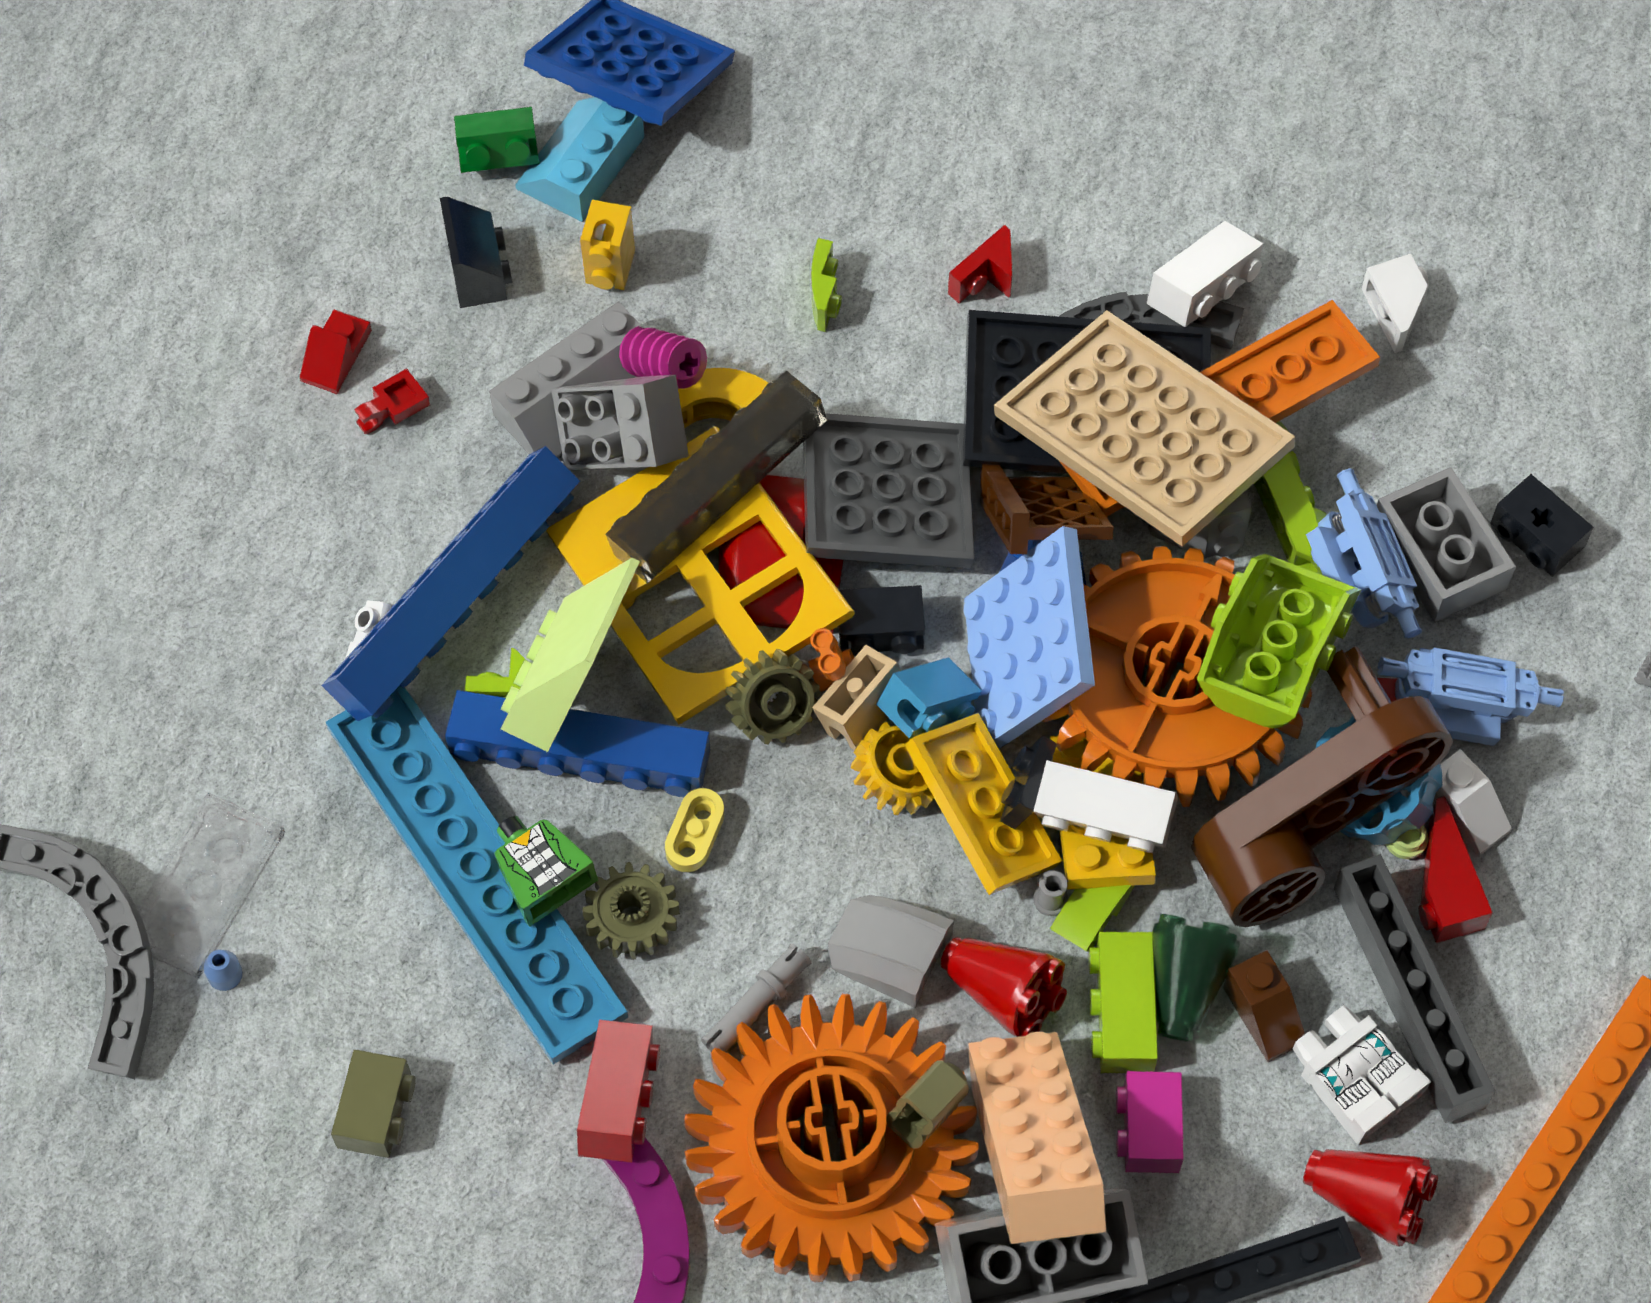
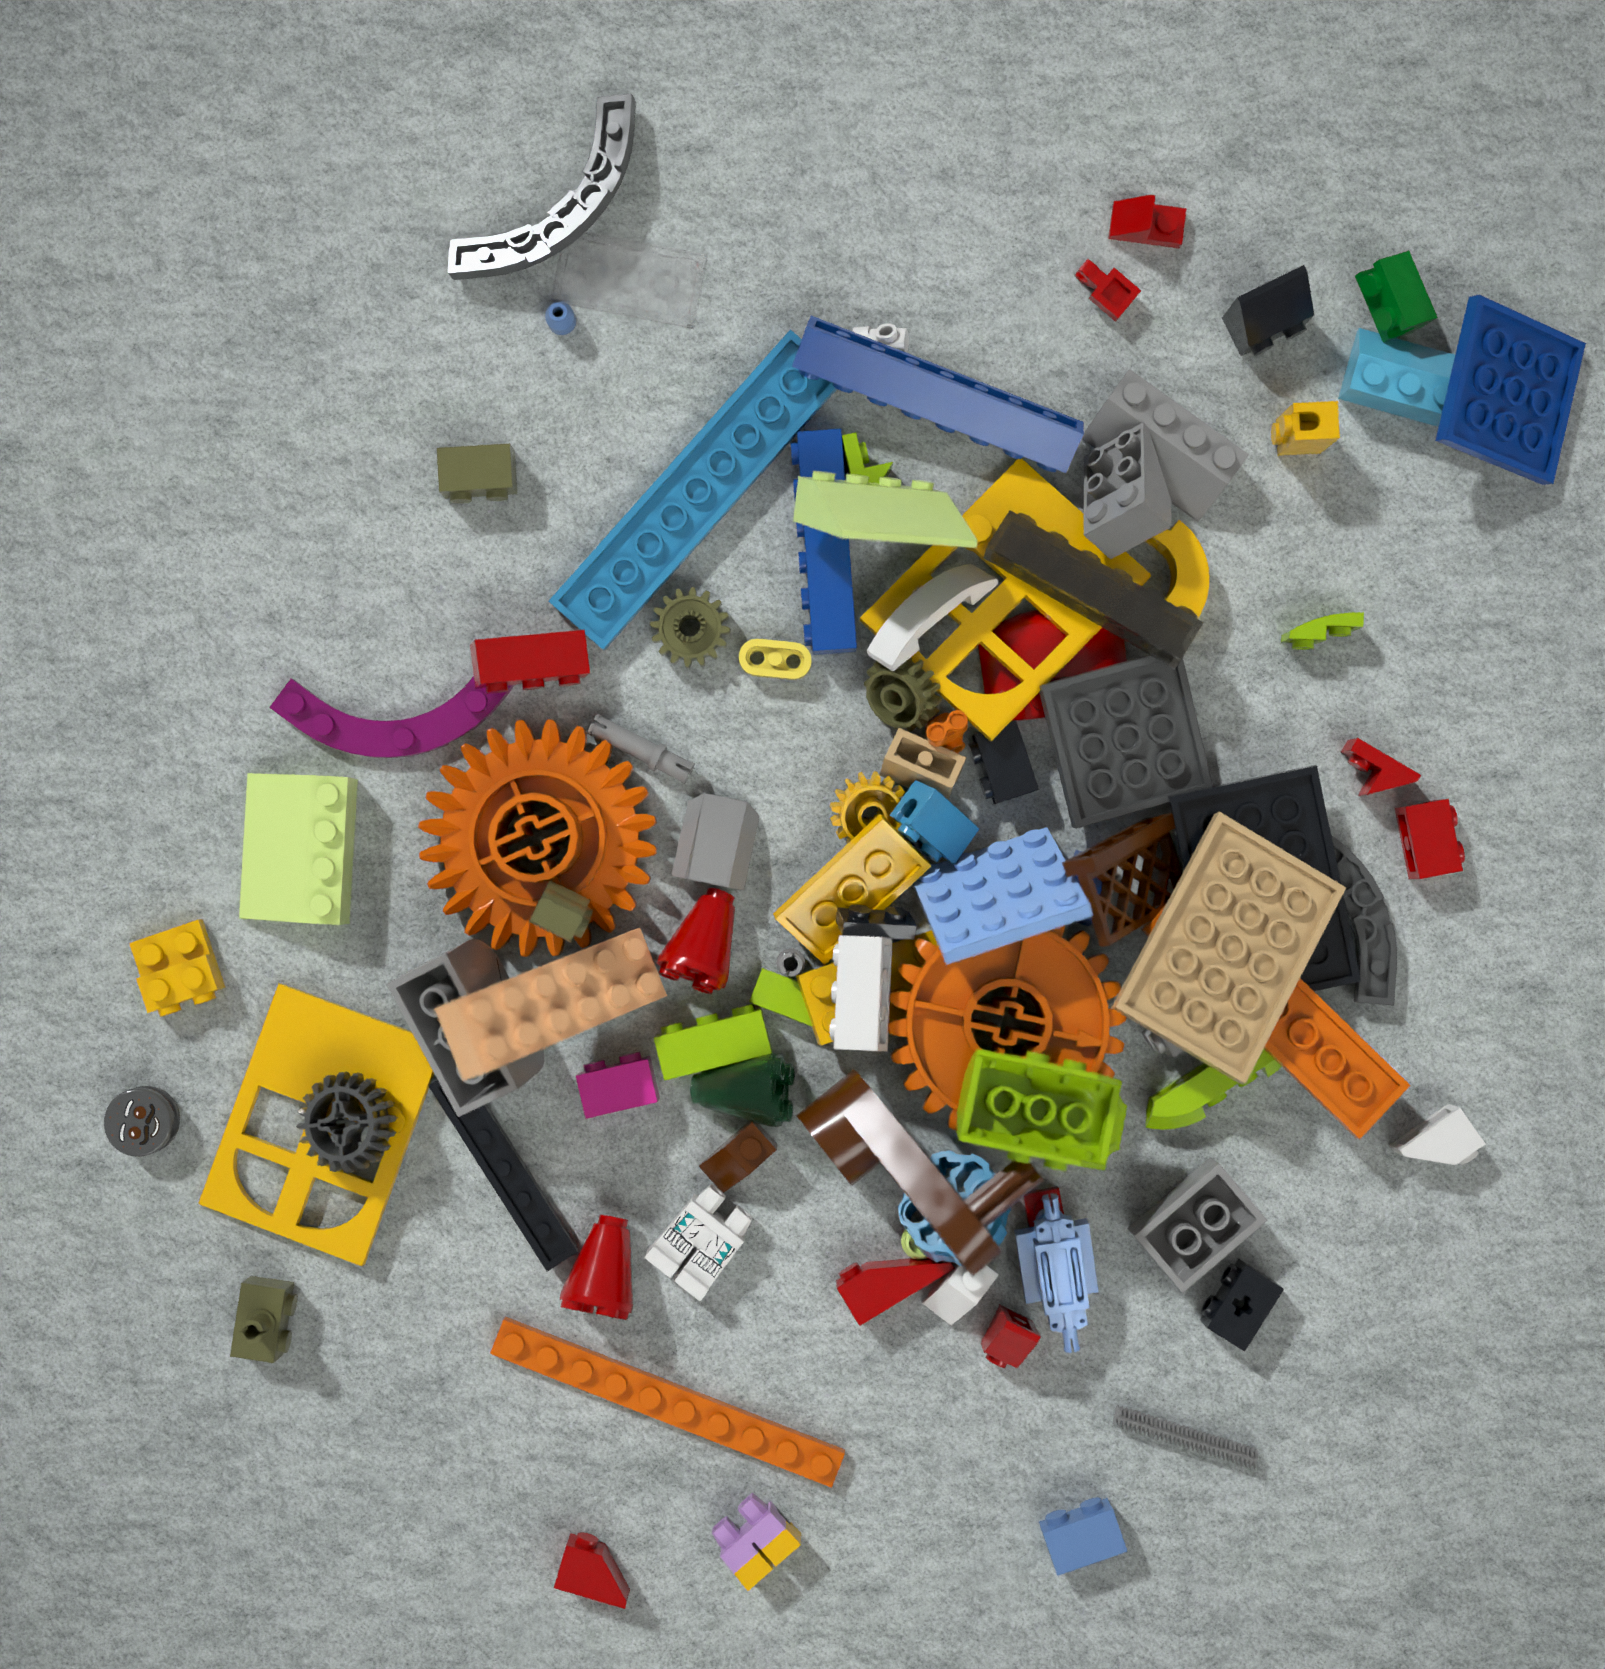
camera: 75 degrees right, 25 degrees up
torso [494,816,598,927] -> none
dark pink piece [619,326,707,389] -> none
white brick [1147,221,1263,327] -> none
light blue piece [1306,468,1422,638] -> none
dark grey brick [1334,854,1495,1123] -> none
none -> white slope [867,564,998,671]
none -> red slope [981,1304,1041,1368]
none -> red brick [1394,799,1465,879]

